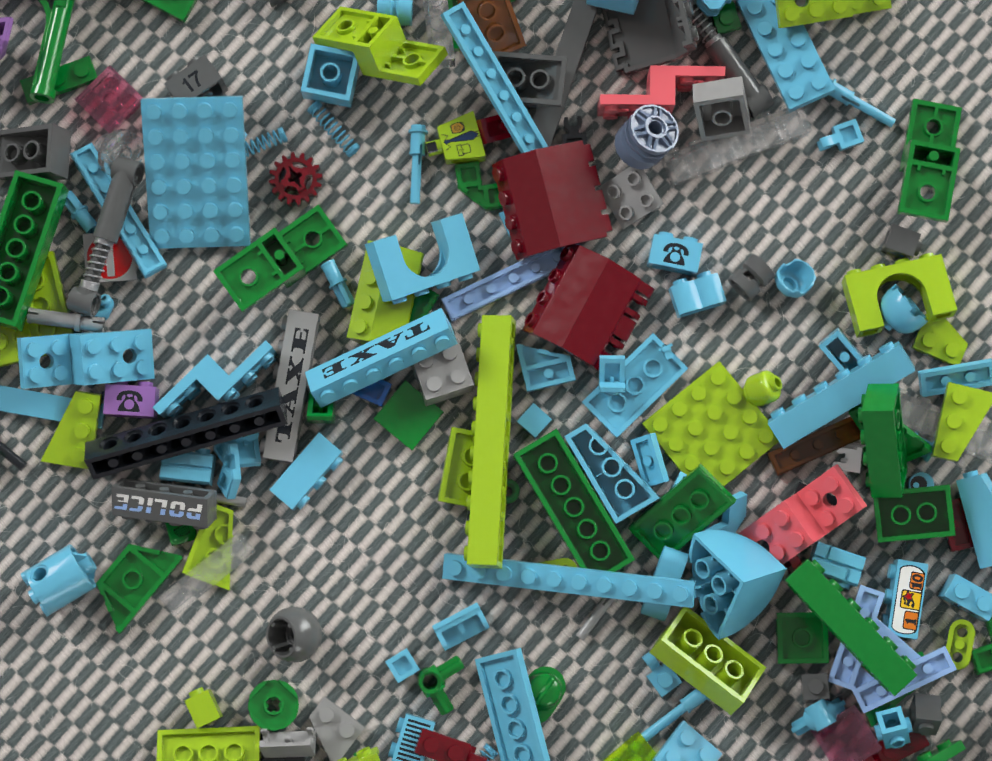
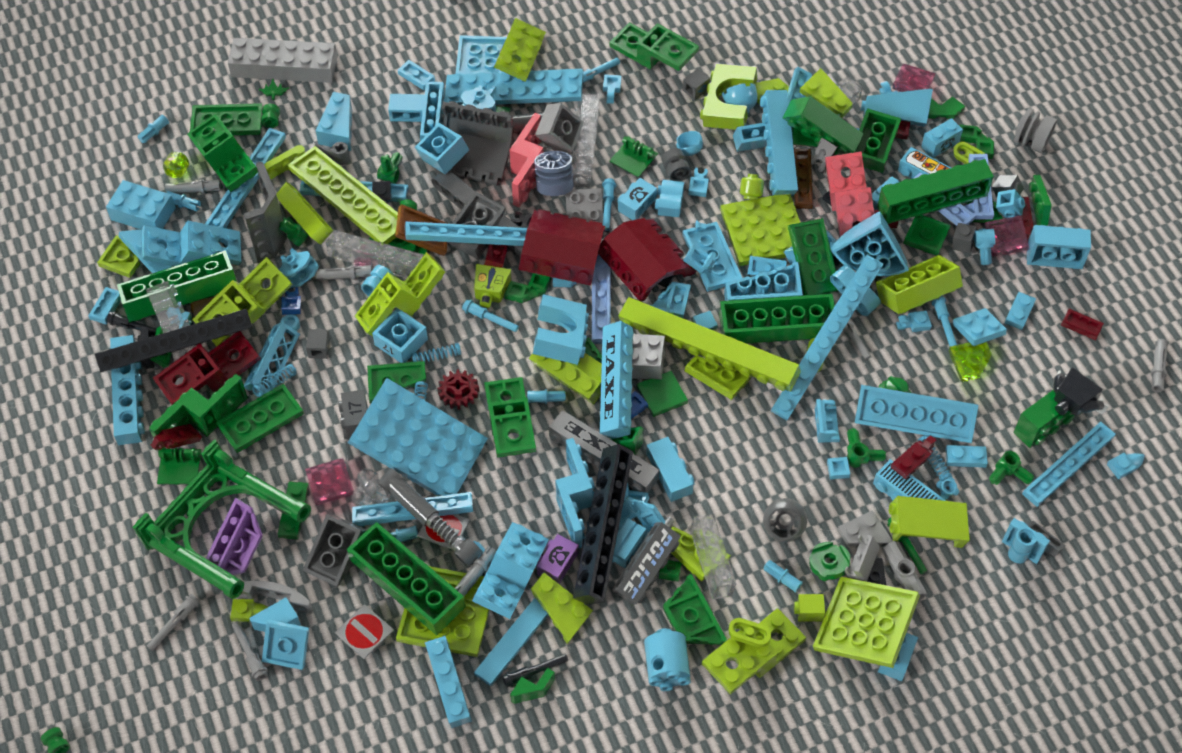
camera: 60 degrees left, 25 degrees down
none -> green wing [367,361,426,404]
none -> medium azure pin [602,178,616,231]
none -> green hinge [609,136,658,177]
none -> medium azure plate [688,167,709,197]
none -> lime bracket [702,608,806,695]
none -> lime plate [728,618,771,648]
none -> medium azure axle [763,560,803,593]

